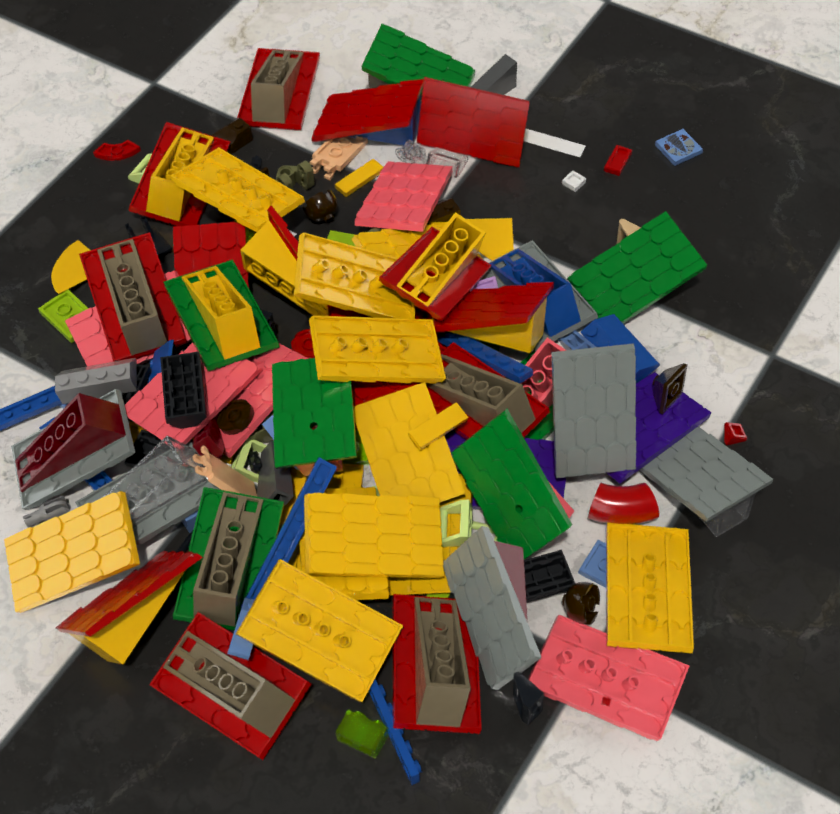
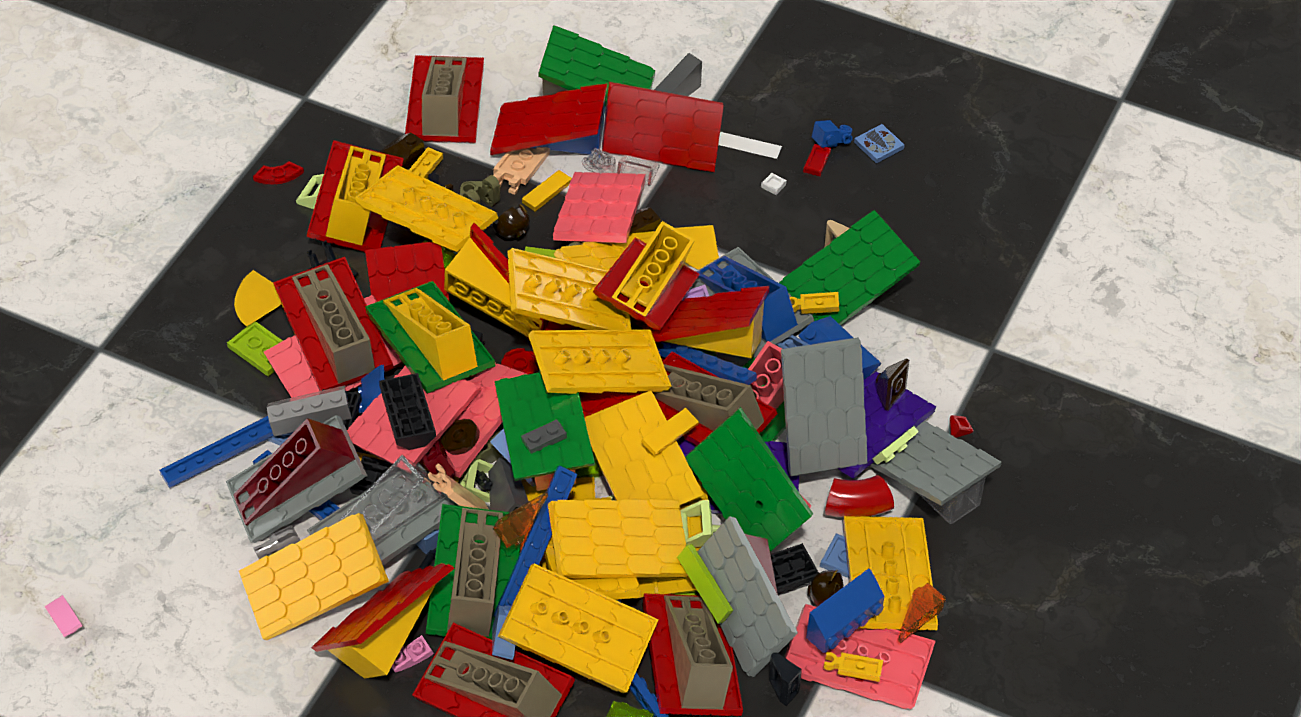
camera: 10 degrees left, 5 degrees down
none -> bright pink slope [392,635,434,673]
none -> yellow plate [409,147,443,179]
none -> clear orange slope [493,492,548,548]
none -> dark grey plate [521,420,567,454]
none -> lime tile [677,544,734,624]
none -> yellow plate [789,292,839,314]
none -> blue slope [806,568,885,653]
none -> blue brick [812,120,853,148]
none -> yellow plate [824,652,883,682]
none -> yellowish green plate [873,426,919,465]
none -> clear orange slope [898,583,946,643]

